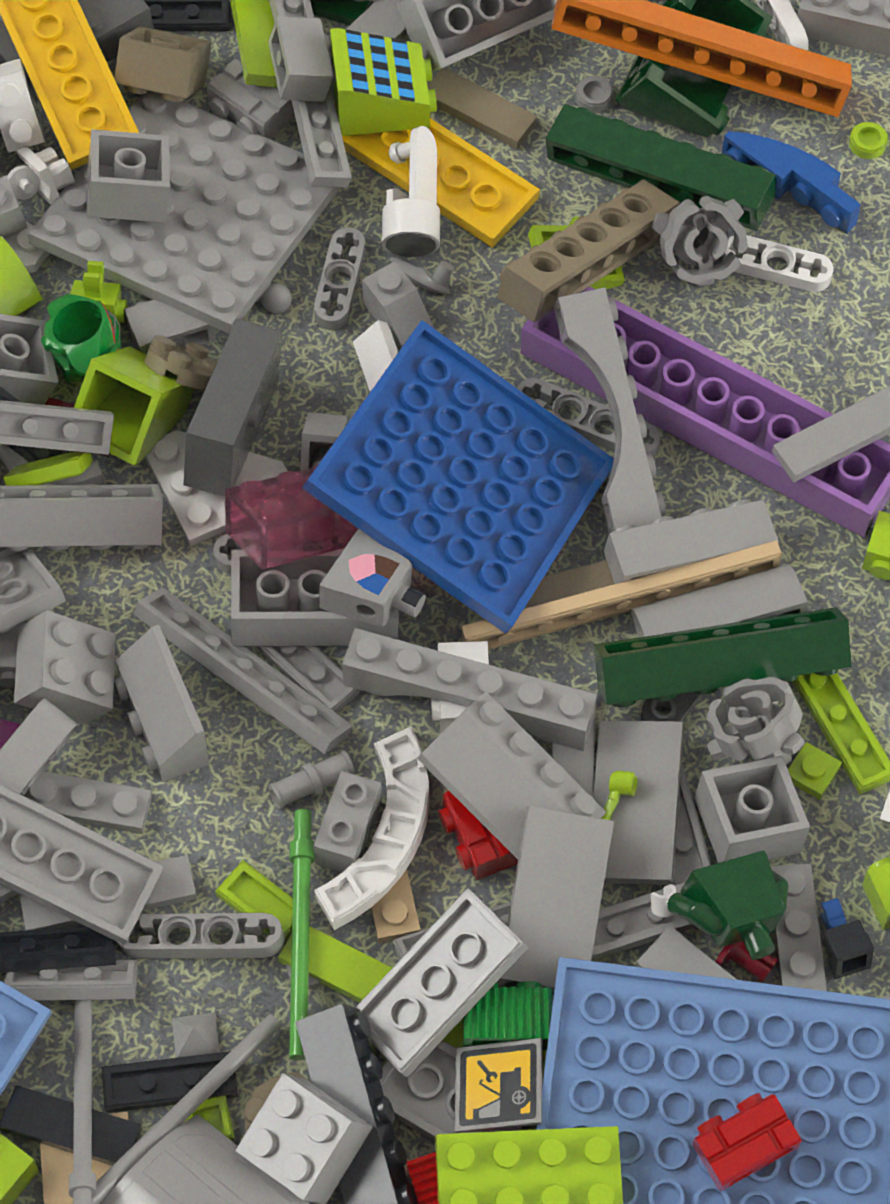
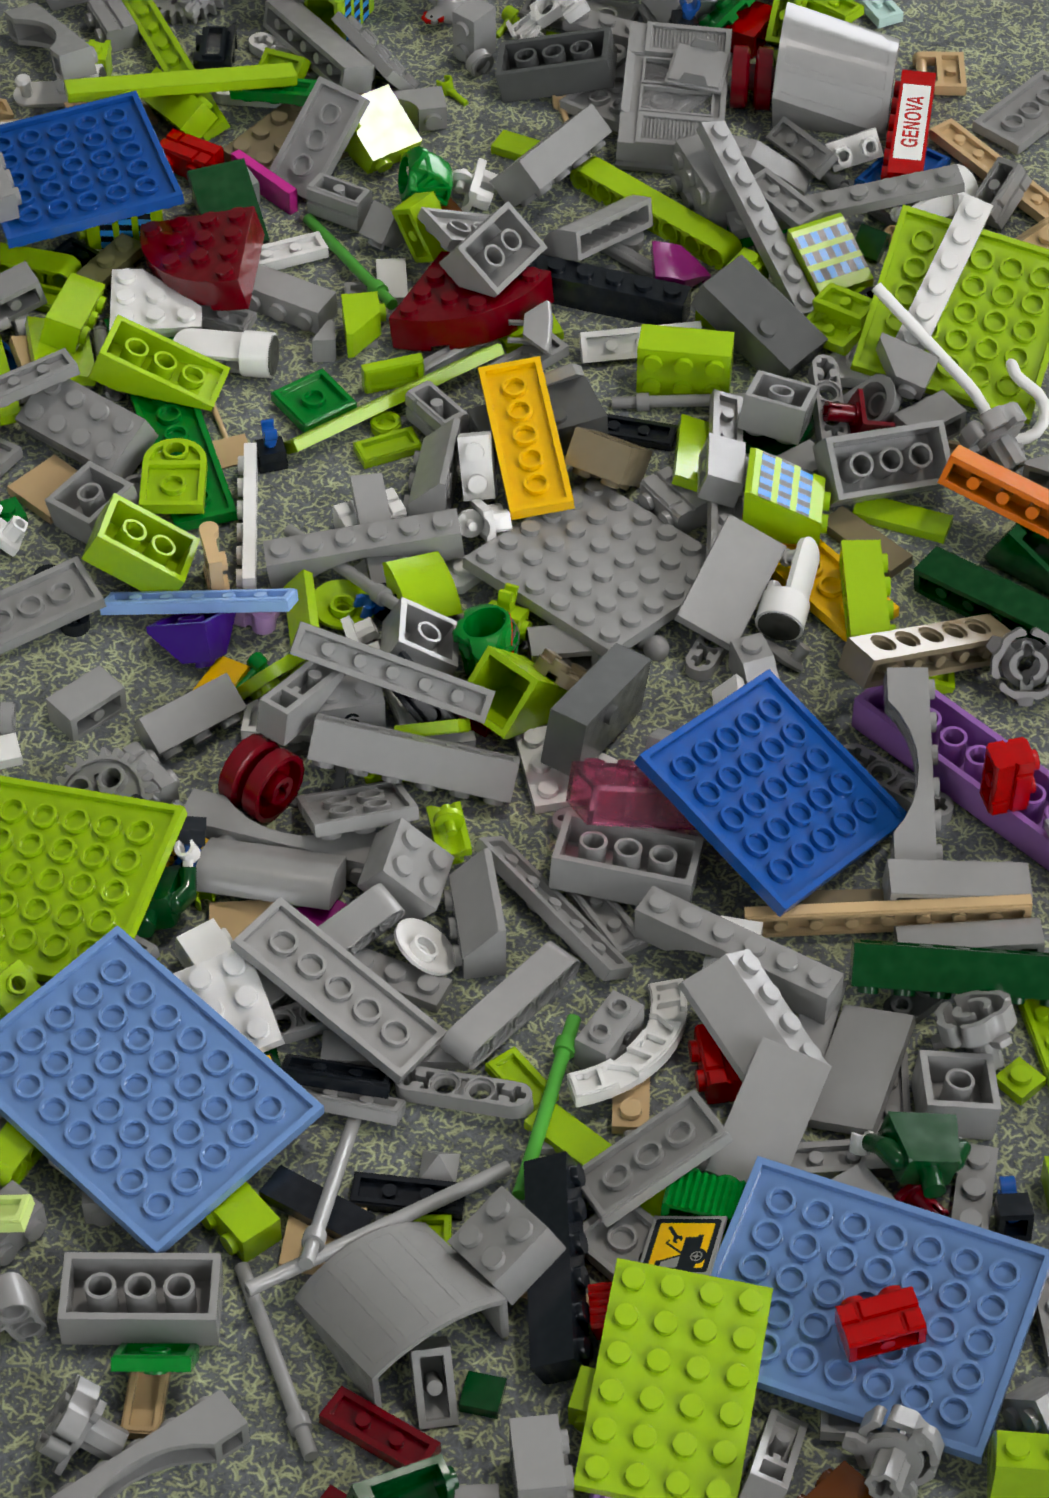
camera: 15 degrees right, 15 degrees down
light grey brick [87,129,170,223] -> none
light grey pin [268,750,355,809] -> none
light grey torso [319,529,426,627] -> none
light grey tile [576,76,613,113] -> none
lime hand [600,770,638,820] -> none
none -> white dish [394,918,455,976]
none -> lime hips [426,801,472,865]
none -> light grey beam [440,941,581,1070]
none -> light grey tile [674,514,787,651]
none -> lime brick [839,540,896,639]
none -> lime tile [852,498,953,544]
none -> red brick [979,737,1040,815]

